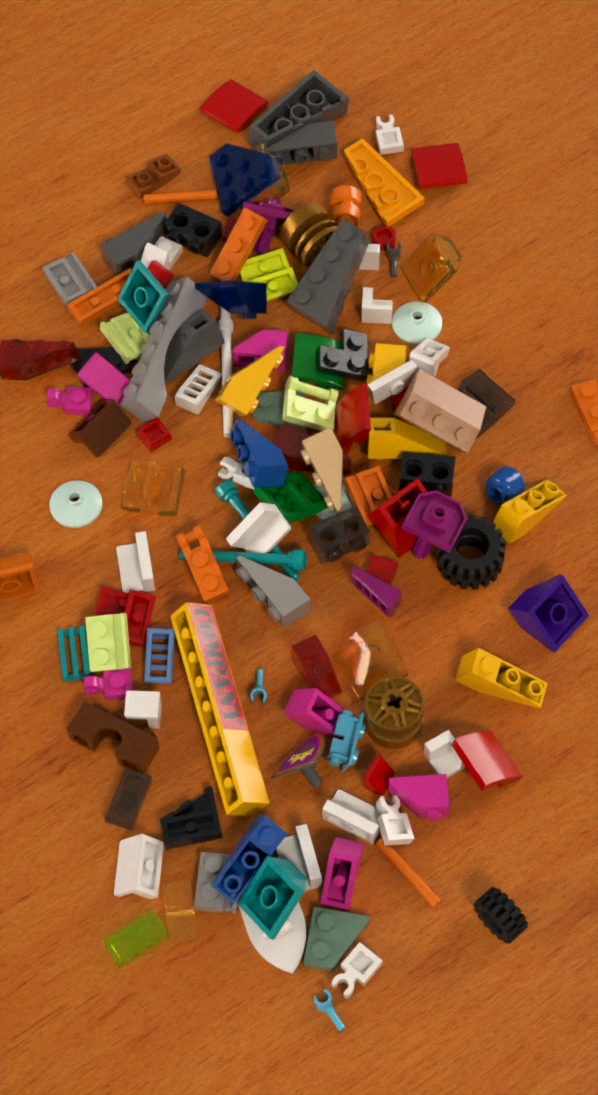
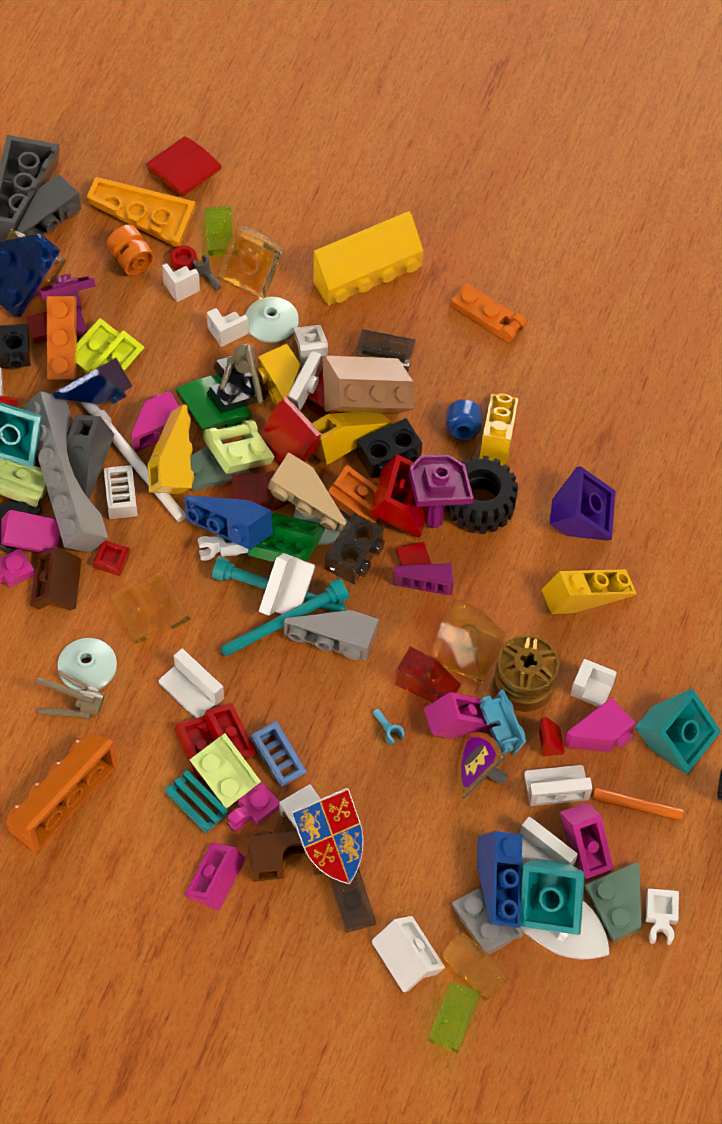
camera: 40 degrees left, 0 degrees up
black wing [160,786,223,850] -> none
yellow brick [170,602,270,816] -> none
orange plate [176,524,230,604] -> none
pearl gold wheel [281,202,338,269] -> none
dark grey wedge [286,218,370,335] -> none
medium azure hand [314,989,346,1032] -> none
white plate [376,114,404,155] -> none
white plate [376,795,415,846] -> none
slope [451,731,523,791] -> none
none -> dark tan plant [36,670,105,720]
none -> dark pink slope [185,842,245,910]
none -> clear neon green plate [205,206,235,256]
none -> dark tan plant [220,344,263,404]
none -> shield [290,788,363,884]
none -> yellow slope [313,211,423,306]
none -> teal slope [635,689,721,774]

